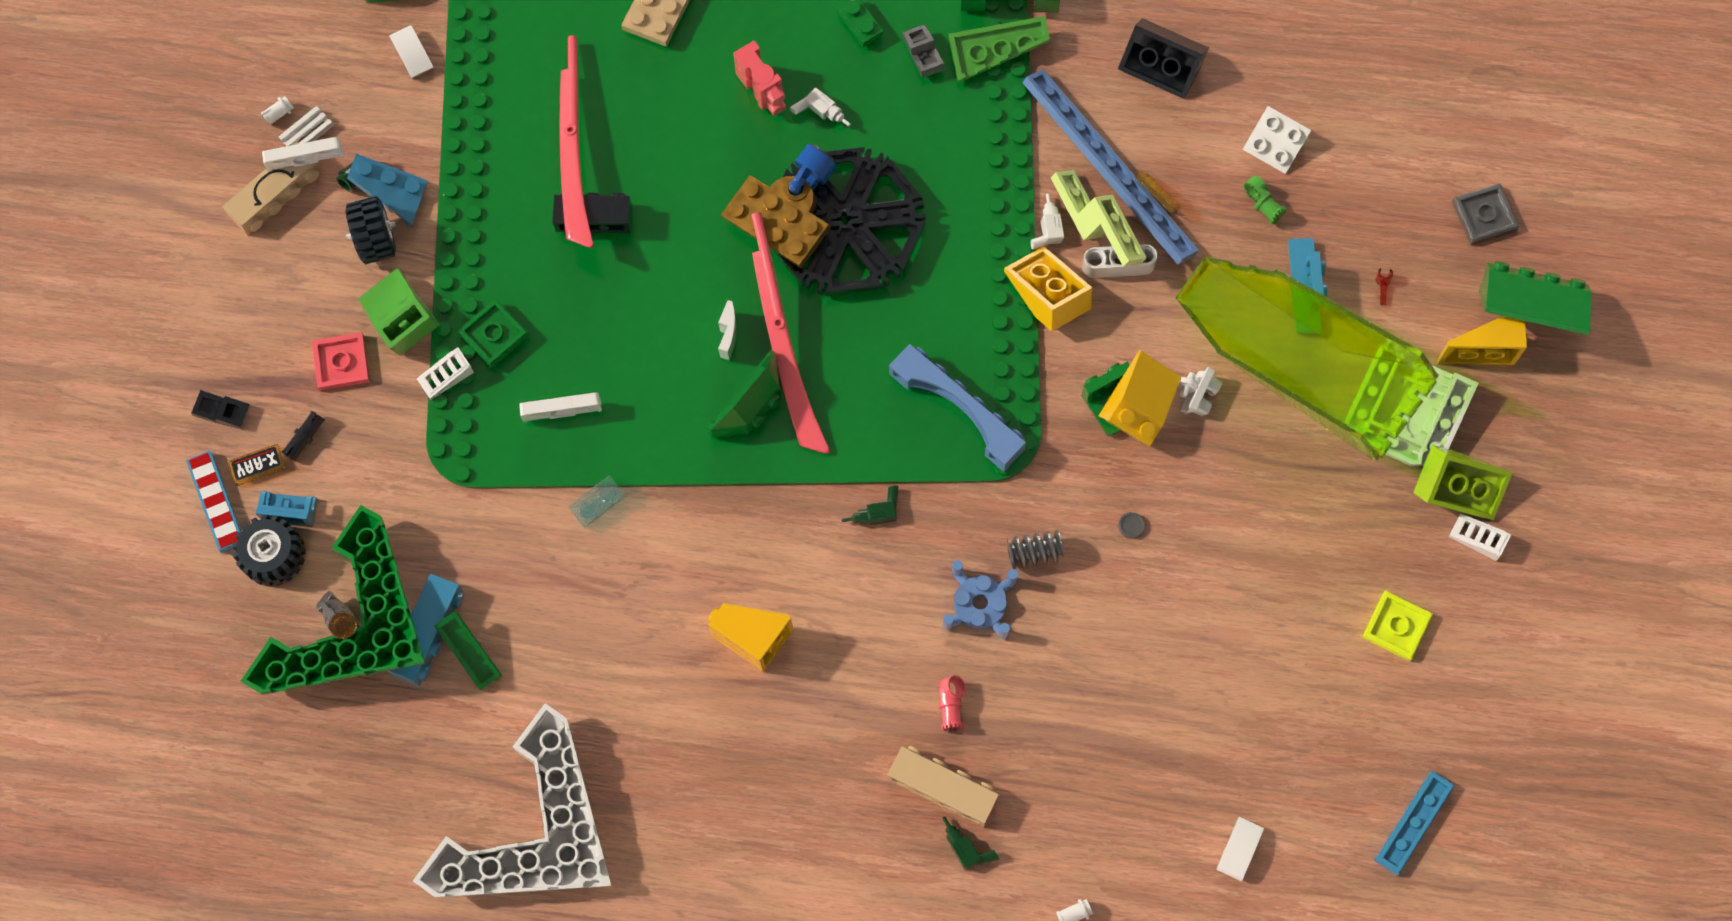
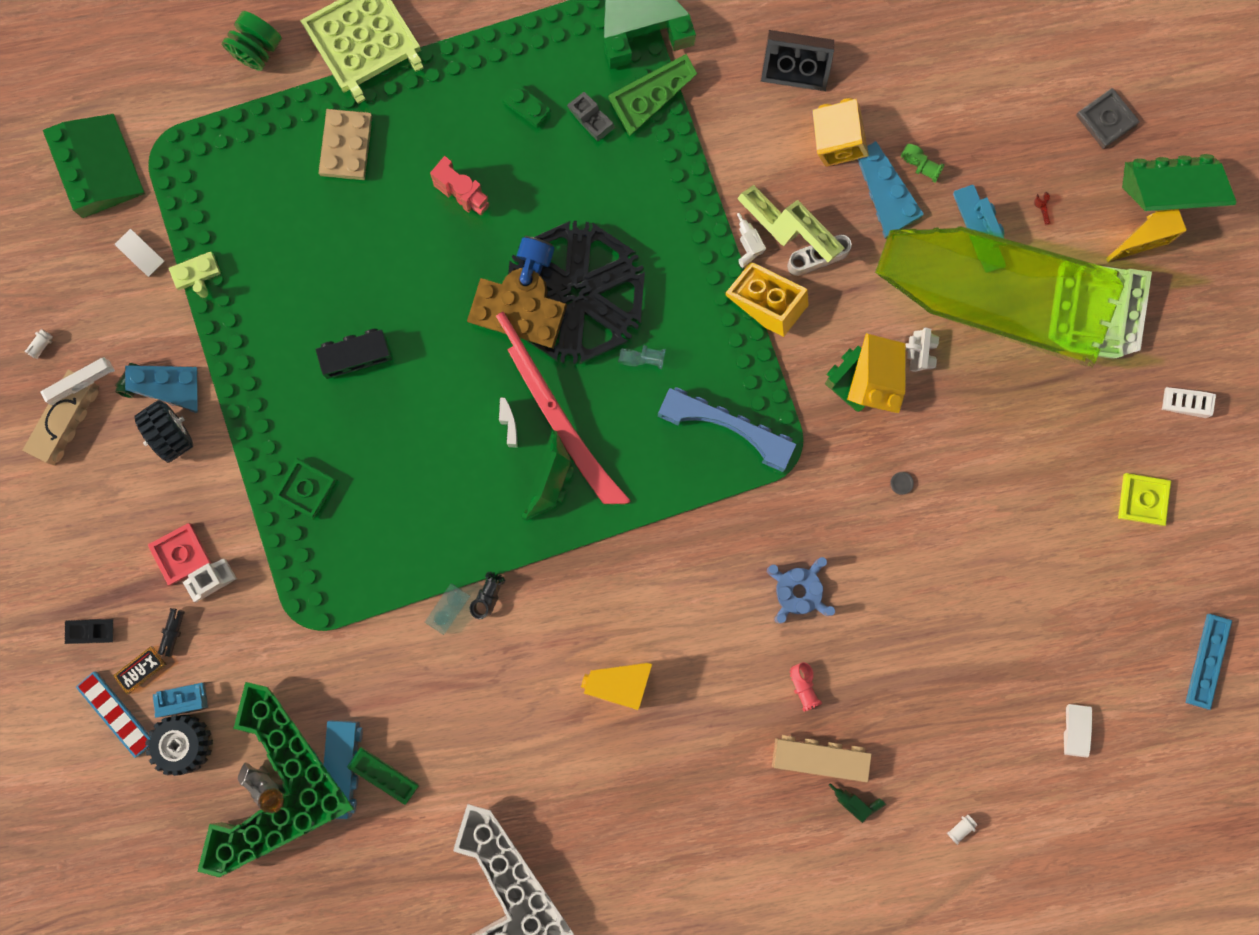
camera: 25 degrees left, 10 degrees up
white tile [278,106,334,146] -> none
bright green slope [359,267,440,356] -> none
white slope [417,348,474,400] -> none
white piece [519,393,602,422] -> none
coral piece [560,35,594,248] -> none
white piece [789,88,851,126] -> none
dark green piece [842,485,899,525] -> none
flat silver piece [1007,530,1063,569] -> none
medium blue plate [1023,69,1199,265] -> none
clear yellow tile [1135,171,1181,214] -> none
white hinge [1242,106,1311,174] -> none
lime slope [1413,445,1513,521] -> none
none -> yellowish green plate [169,251,221,298]
none -> white brick [183,558,237,603]
none -> black connector [469,572,506,619]
none -> clear light blue connector [618,345,666,369]
none -> yellow slope [813,98,869,167]
none -> dark azure wing [858,141,924,239]

